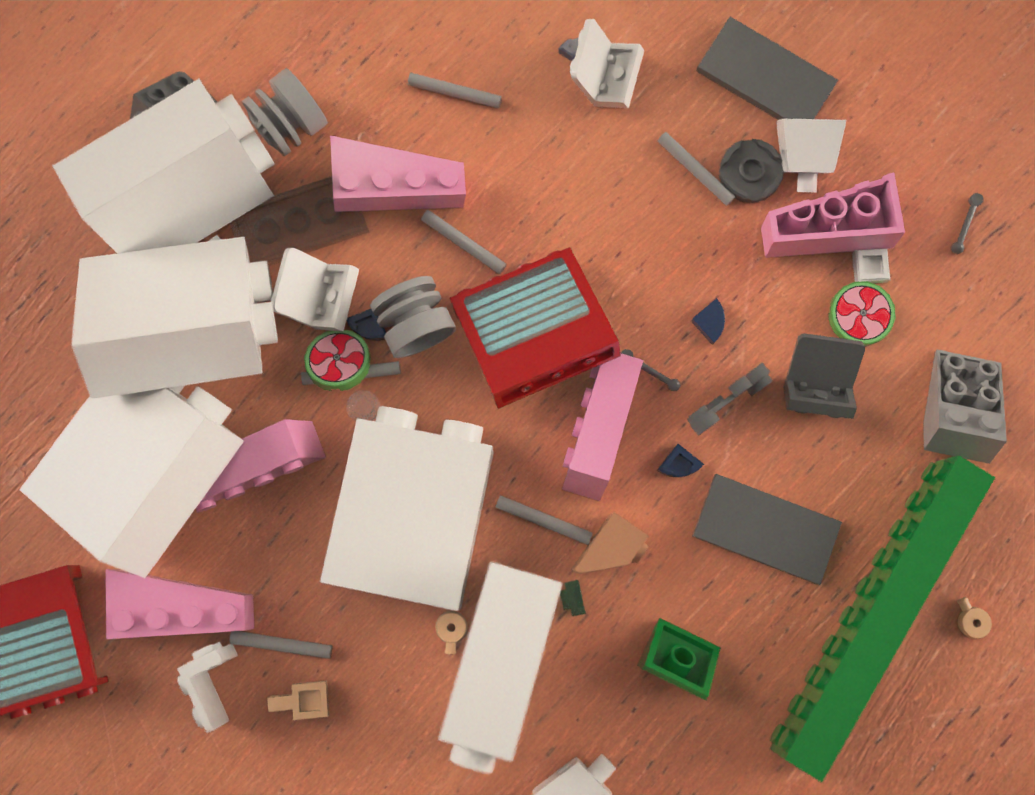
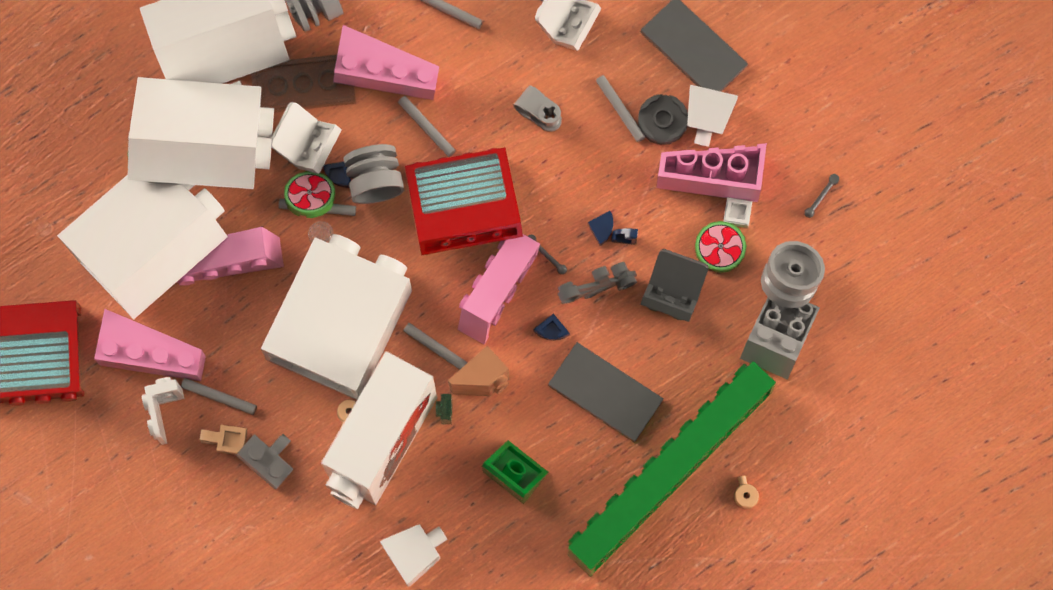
camera: 15 degrees right, 5 degrees down
none -> light grey plate [236,434,293,489]
none -> light grey piece [513,85,562,132]
none -> dark blue tile [611,228,638,245]
none -> light grey wheel [760,241,825,308]

